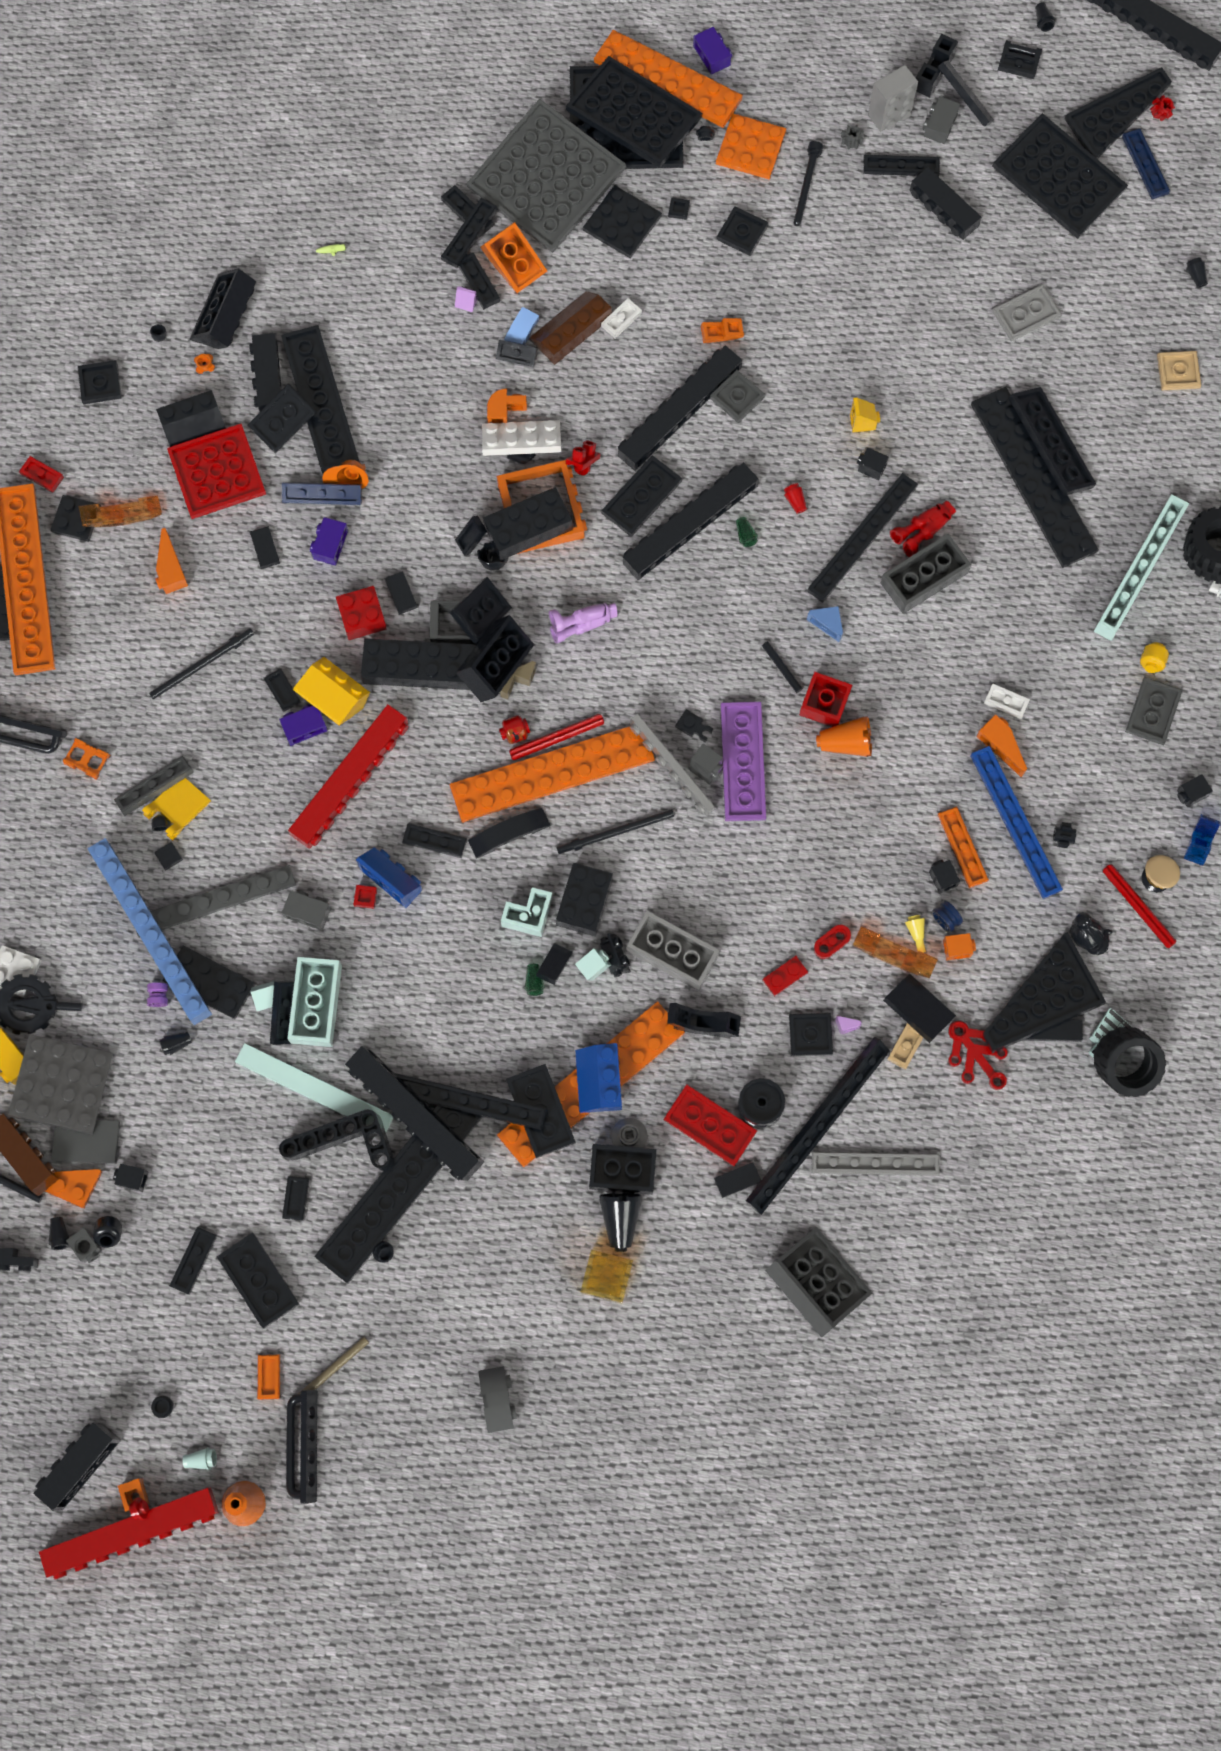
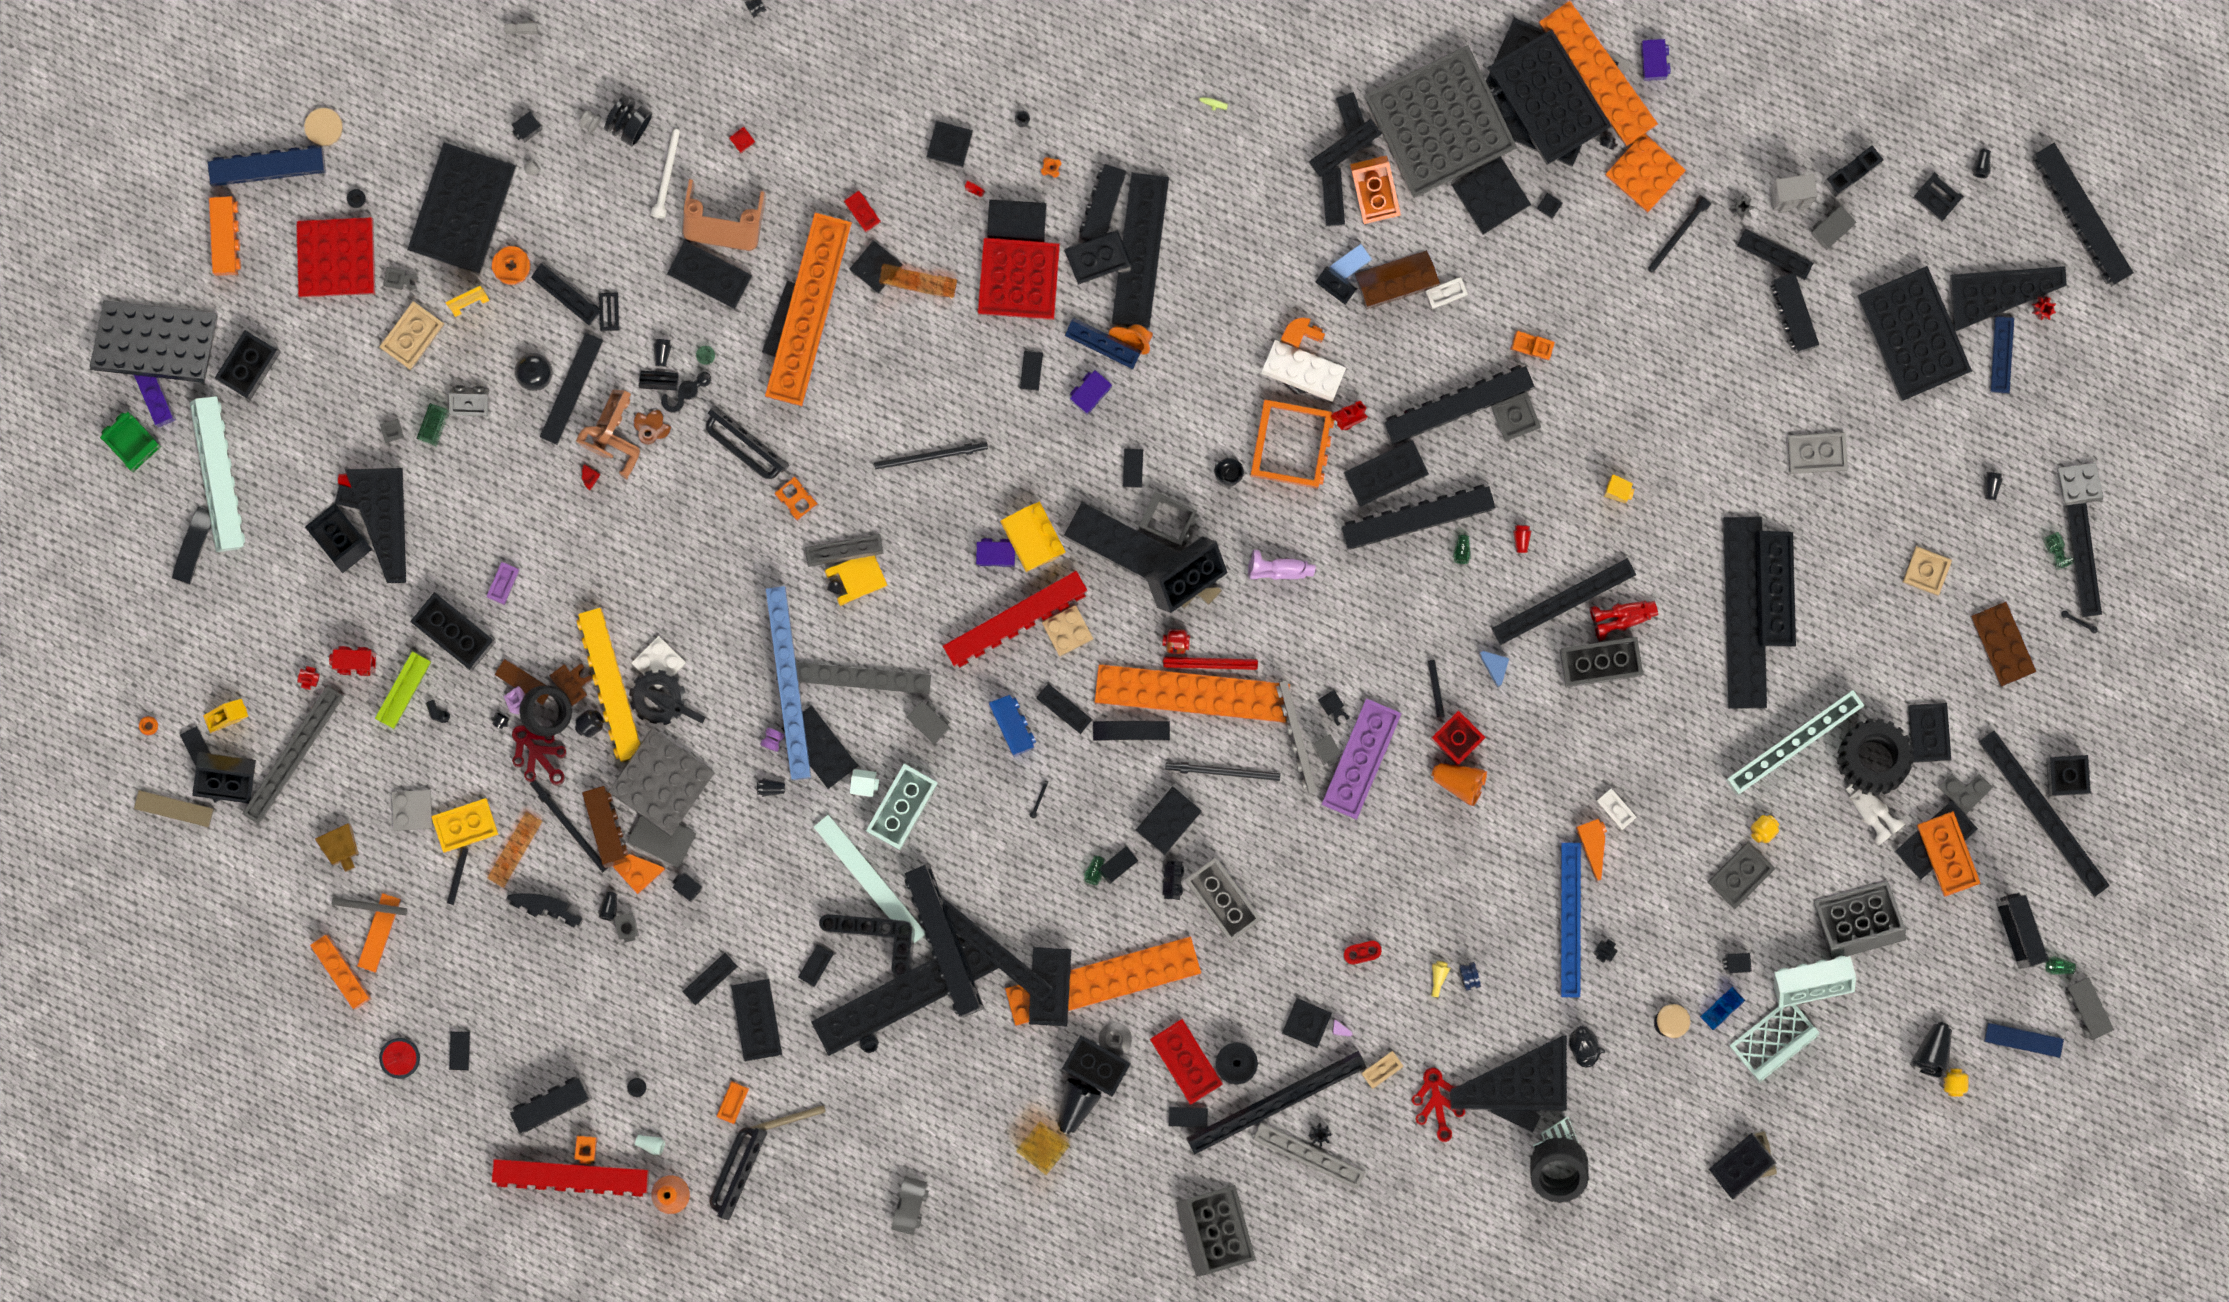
camera: 25 degrees right, 10 degrees up
black head [93,1216,122,1248] -> none
red plate [129,1497,149,1520] -> none
black tile [154,842,183,871] -> none
orange slope [155,528,188,594] -> none
black slope [190,268,256,349] -> none
black tile [264,668,301,712] -> none
black tile [270,981,294,1045] -> none
red brick [336,586,387,640] -> none
red plate [353,885,378,909] -> none
black tile [449,577,512,644] -> none
lavender slope [455,286,477,312] -> none
black tile [455,515,487,556] -> none
black brick [483,487,573,561] -> none
light aqua brick [501,887,553,937] -> none
light aqua brick [575,948,611,981] -> none
blue slope [575,1043,622,1113] -> none
black arch [667,1003,741,1037] -> none
black plate [717,206,768,256] -> none
red plate [762,956,808,997] -> none
clear orange slope [853,926,938,978] -> none
black brick [857,447,889,480] -> none
black tile [883,973,956,1043] -> none
black brick [929,859,960,894] -> none
black tile [938,61,994,126] -> none
orange tile [938,806,989,888] -> none
orange brick [943,933,976,961] -> none
red axle [1103,864,1177,948] -> none
none -> red tile [965,180,985,197]
none -> black hinge [1029,780,1049,819]
none -> tan plate [1042,605,1094,657]
none -> black gear [1308,1123,1333,1147]

